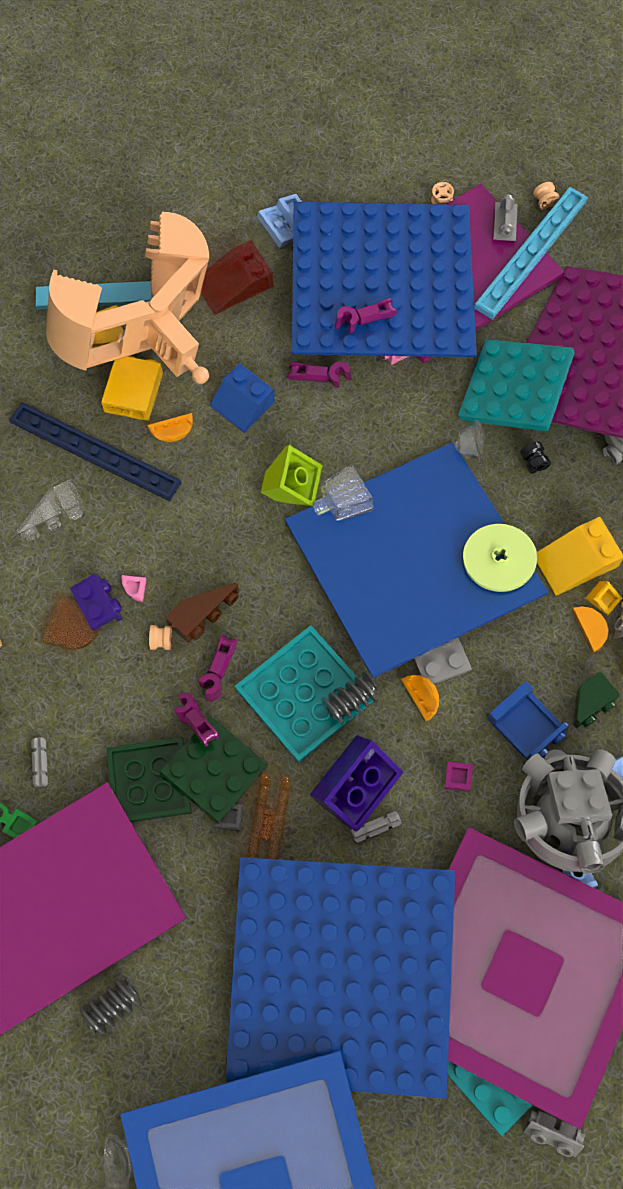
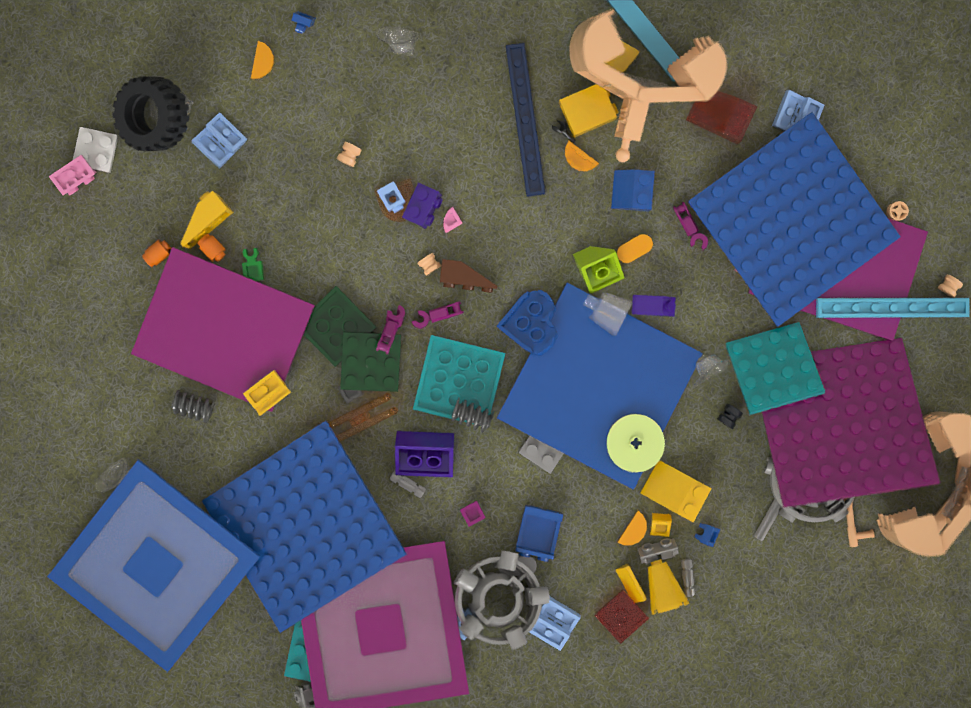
camera: 50 degrees right, 20 degrees up
clear slope [16,479,86,542] -> none
light grey axle [31,737,48,788] -> none
magenta piece [334,298,397,334] -> none
light orange tile [401,675,439,721] -> none
light grey hinge [493,194,517,241] -> none
light grey plate [546,756,612,840] -> none
dark green slope [573,671,620,729] -> none
none -> yellow plate [243,370,291,416]
none -> light blue brick [377,181,406,213]
none -> blue plate [496,290,558,355]
none -> black hand [552,120,576,143]
none -> light orange tile [617,234,653,263]
none -> dark purple slope [632,295,676,317]

